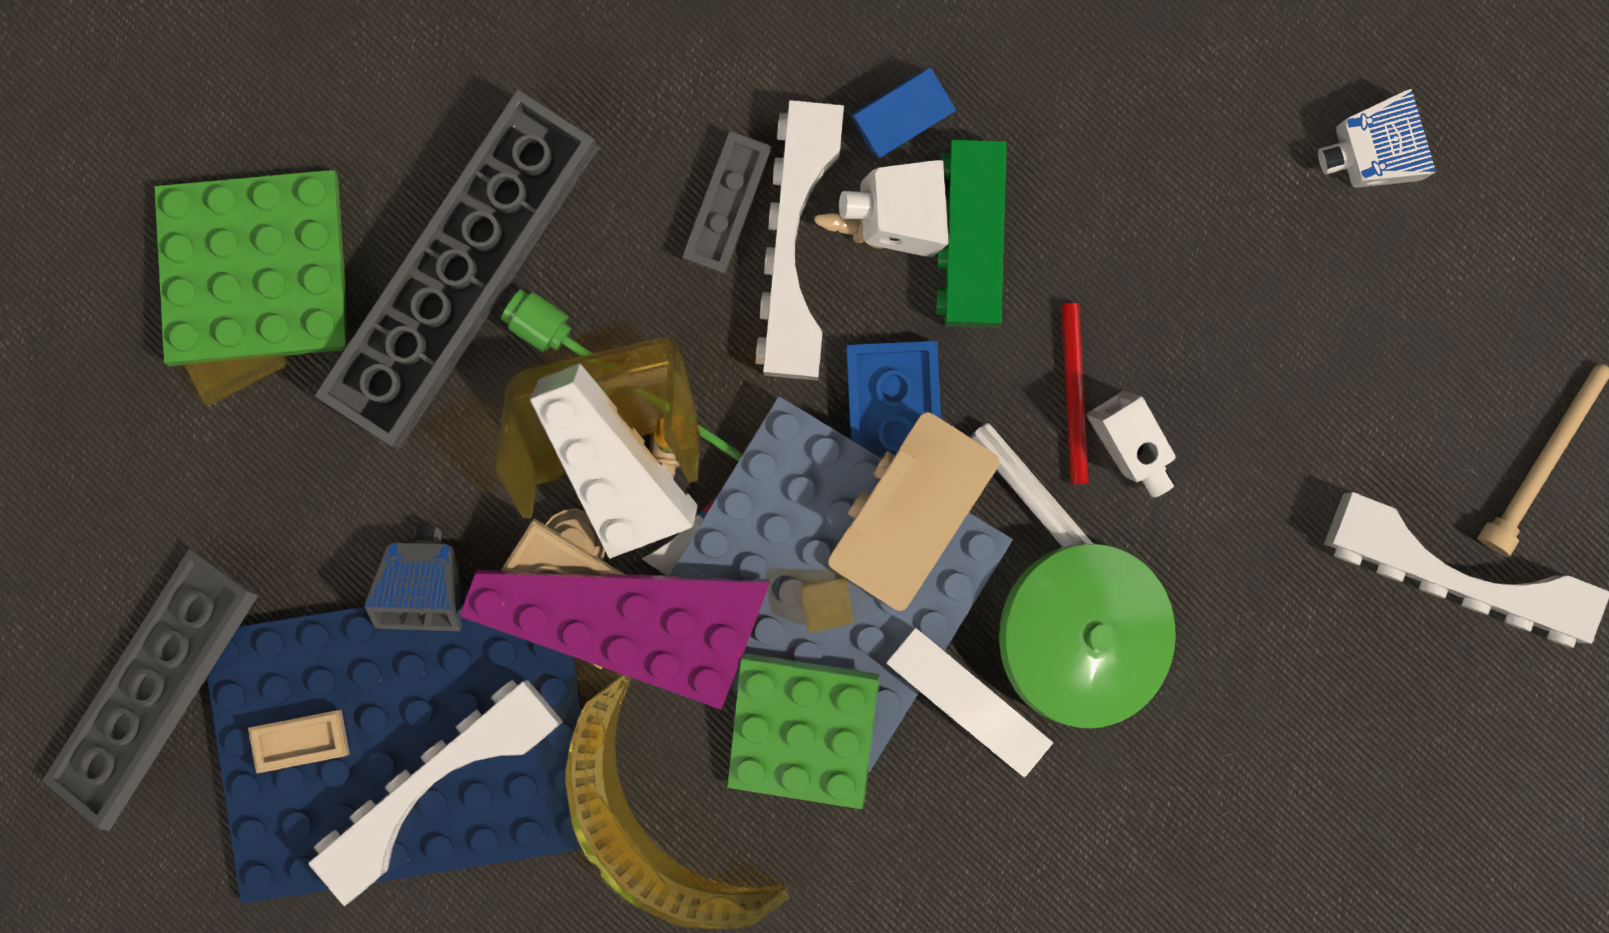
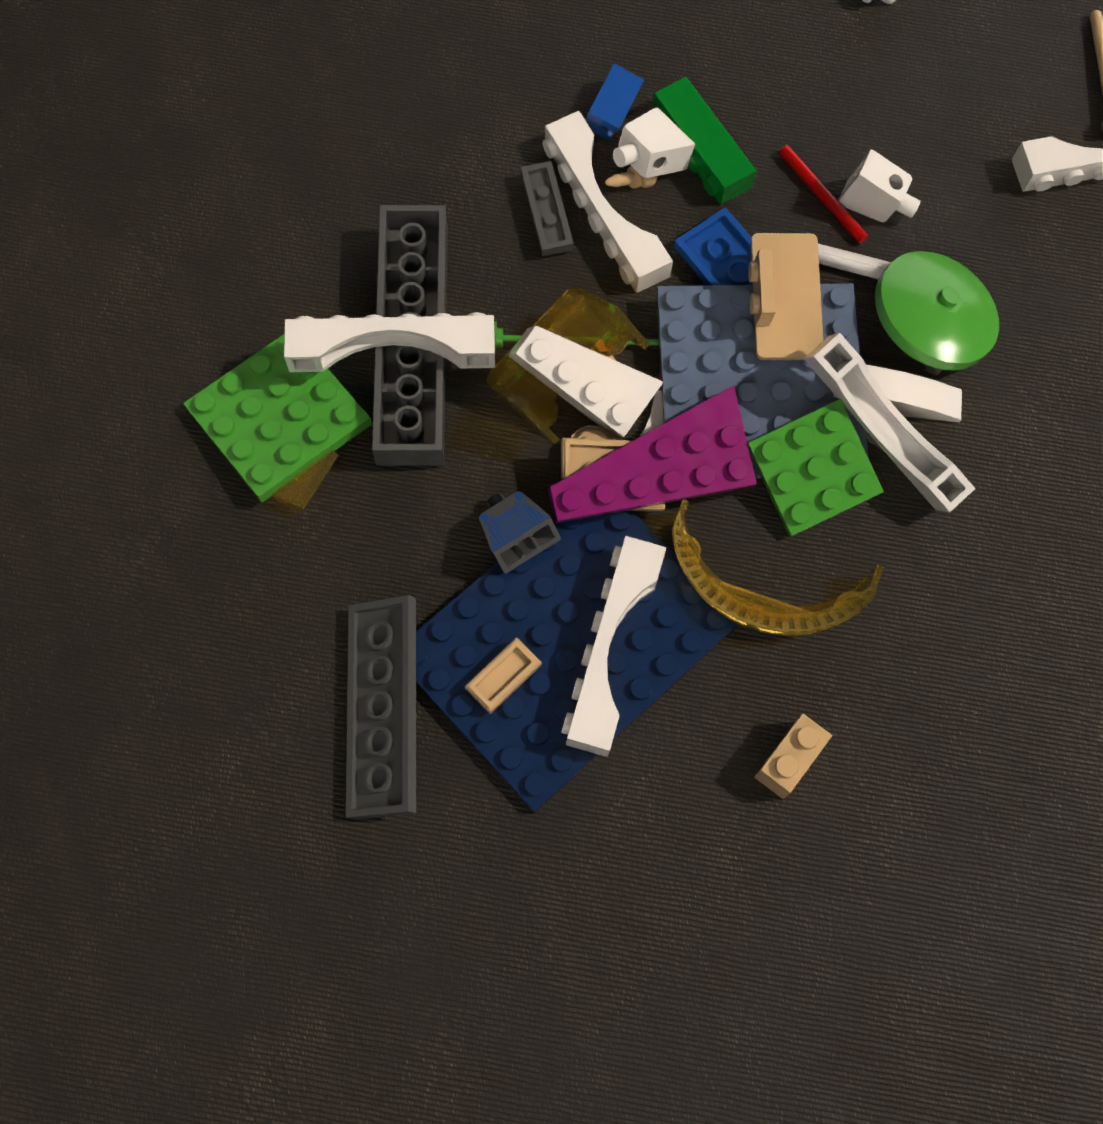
camera: 40 degrees left, 15 degrees down
clear yellow slope [800,578,854,633] -> none
none -> white arch [284,312,495,372]
none -> white arch [804,333,975,512]

